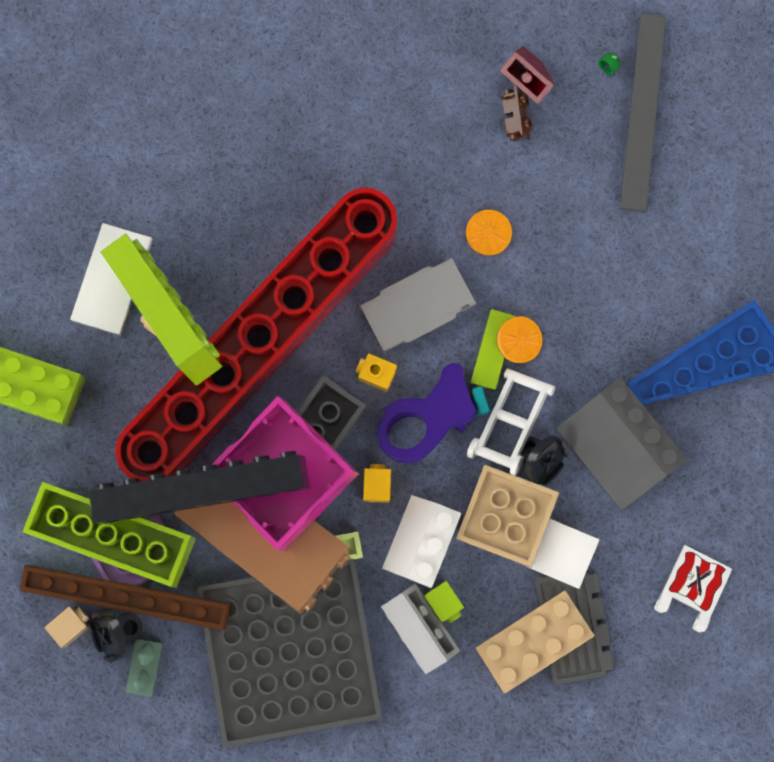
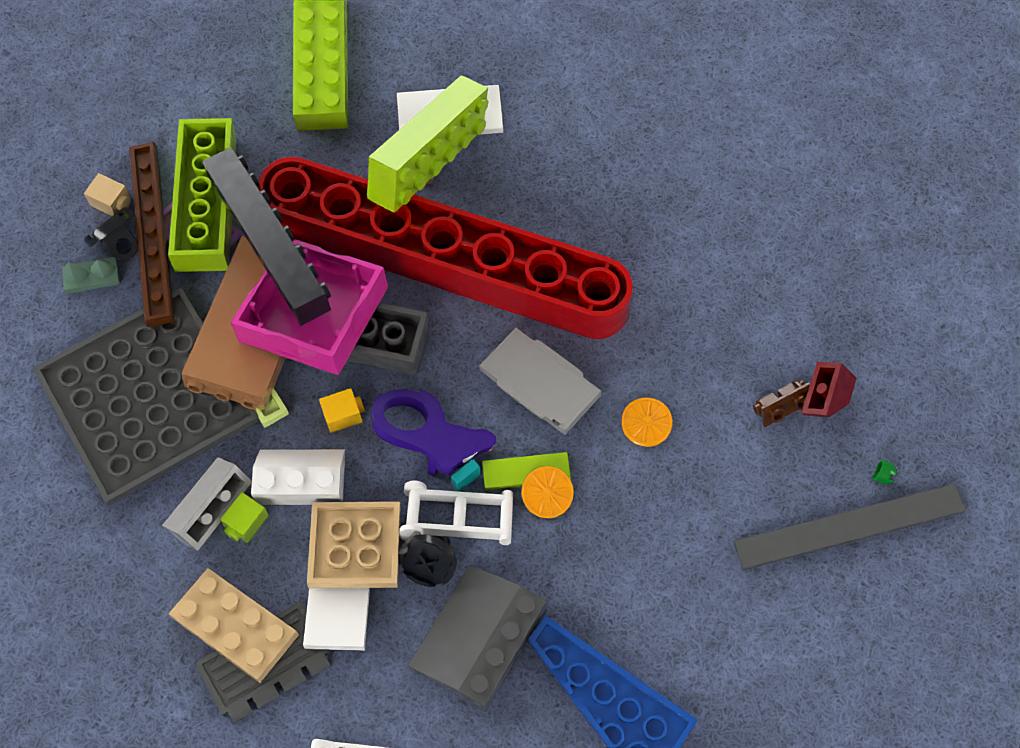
camera: 70 degrees right, 15 degrees down
yellow brick [356,353,397,392] -> none

